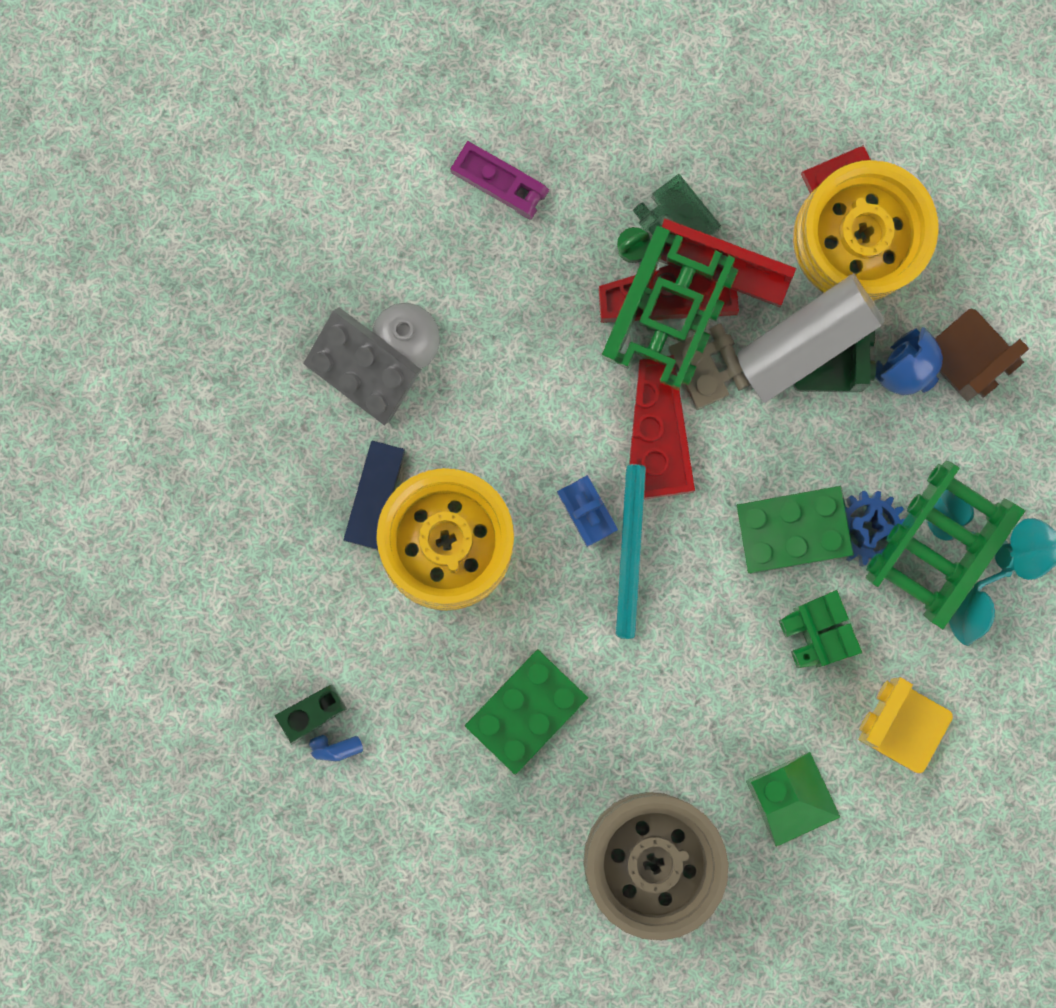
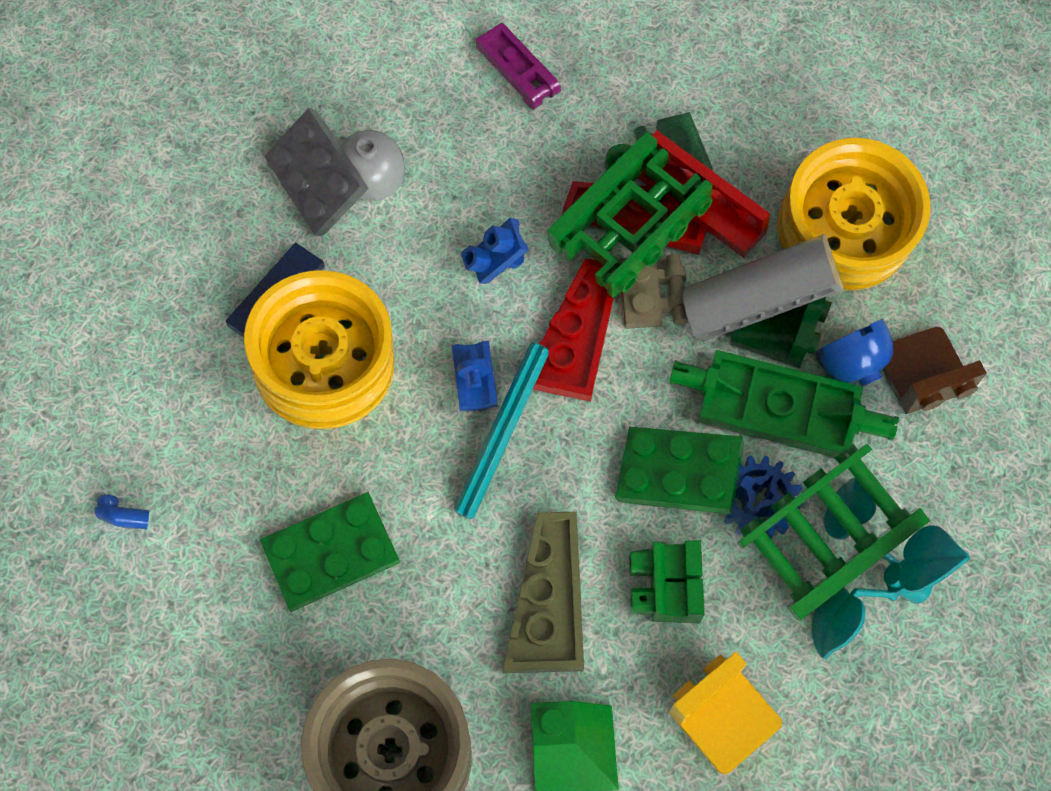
camera: 20 degrees right, 15 degrees down
dark green leg [274,685,347,745] -> none
none -> blue hips [461,218,529,284]
none -> olive wing [502,511,584,674]
none -> green plate [669,350,899,457]

